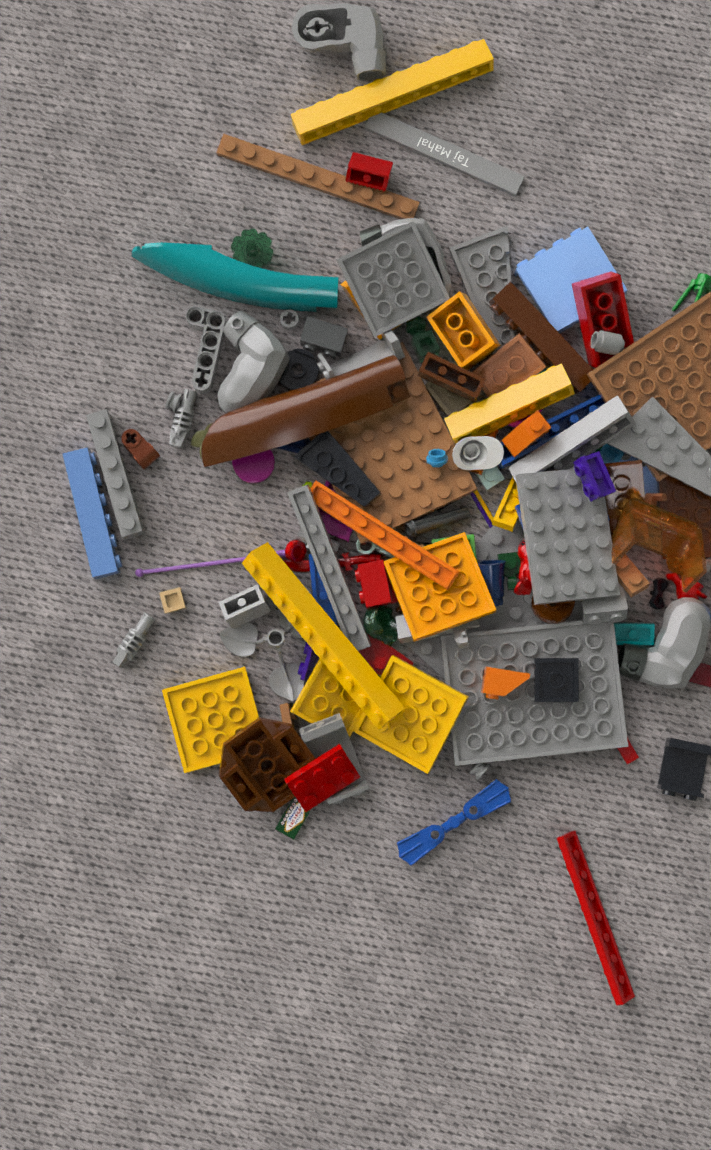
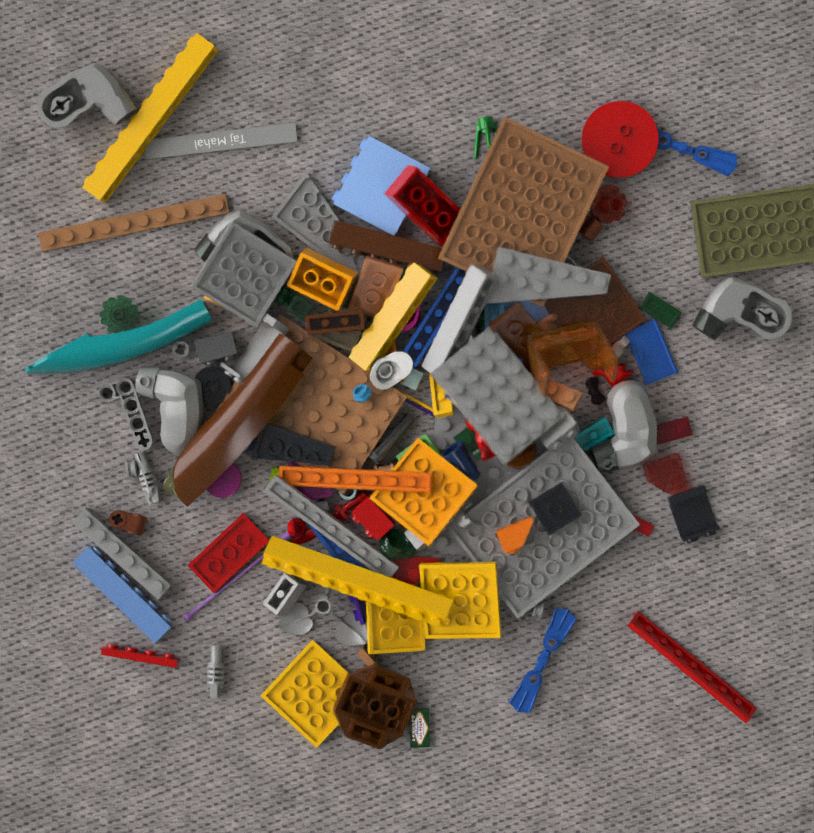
camera: 30 degrees left, 5 degrees up
tan plate [160,587,186,614] -> none
red plate [284,743,360,812] -> none
light grey panel [299,713,369,805] -> none
red brick [345,152,393,192] -> none
orange slope [501,411,551,458] -> none
dark purple bracket [573,451,616,502] -> none
light grey brick [590,330,625,356] -> none
none -> red plate [100,643,179,668]
none -> red plate [187,513,270,593]
none -> clear red plate [642,453,689,495]

